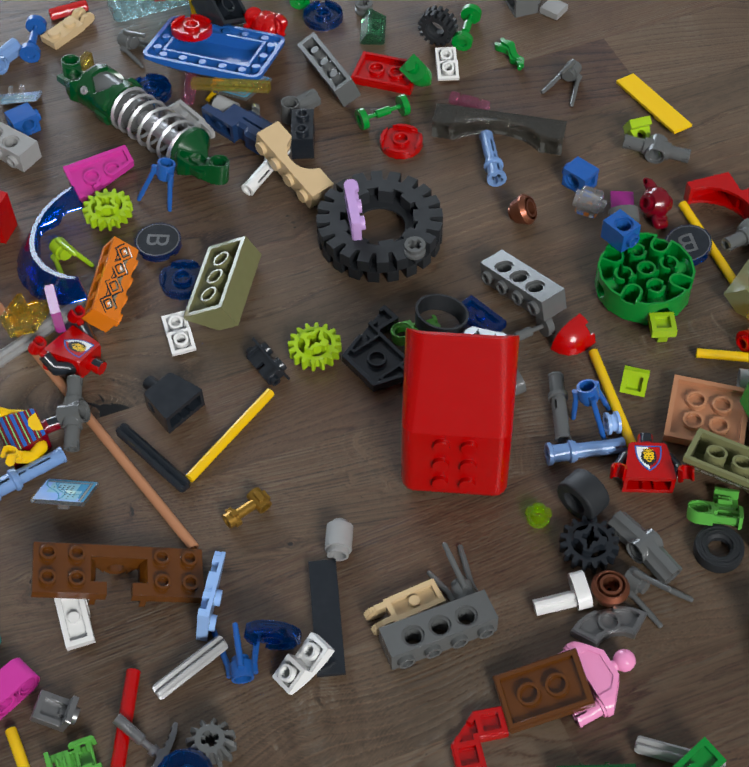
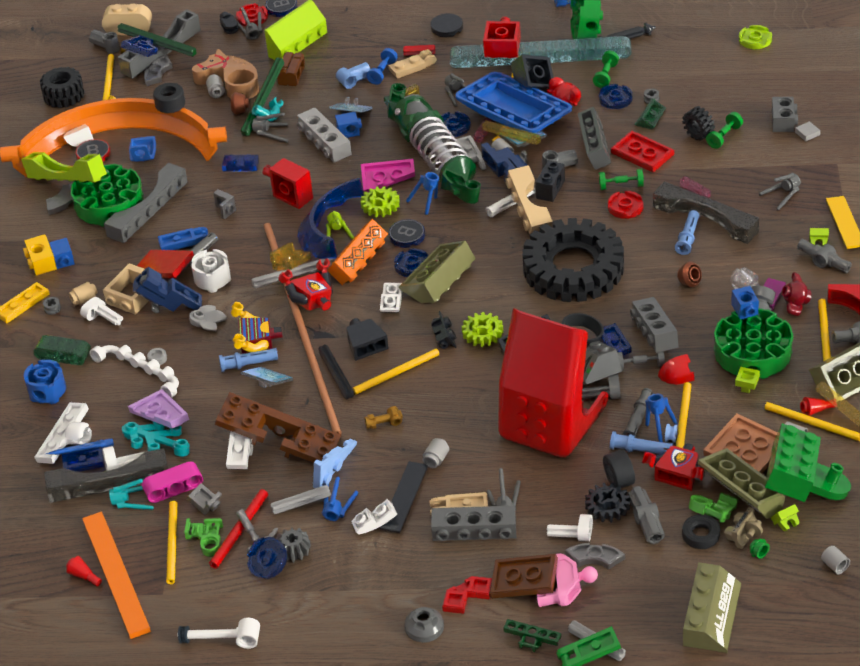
camera: 25 degrees right, 10 degrees down
tile [44,284,66,333] -> none
dark grey pin [56,375,91,452] -> none
red tile [171,14,212,42] -> none
clear blue tile [243,620,302,650] -> none
lavender hinge [344,179,366,241] -> none
green plate [399,53,432,87] -> none
dark grey bush [404,236,426,260] -> none
white slope [435,47,459,81] -> none
green hair [494,37,524,70] -> none
clear neon green plate [525,503,552,528] -> none
blue brick [562,156,599,197] -> none
copper cone [591,570,630,607] -> none
lime tile [619,365,650,397] -> none
dark grey plant [624,566,694,628] -> none
black tile [665,225,712,266] -> none

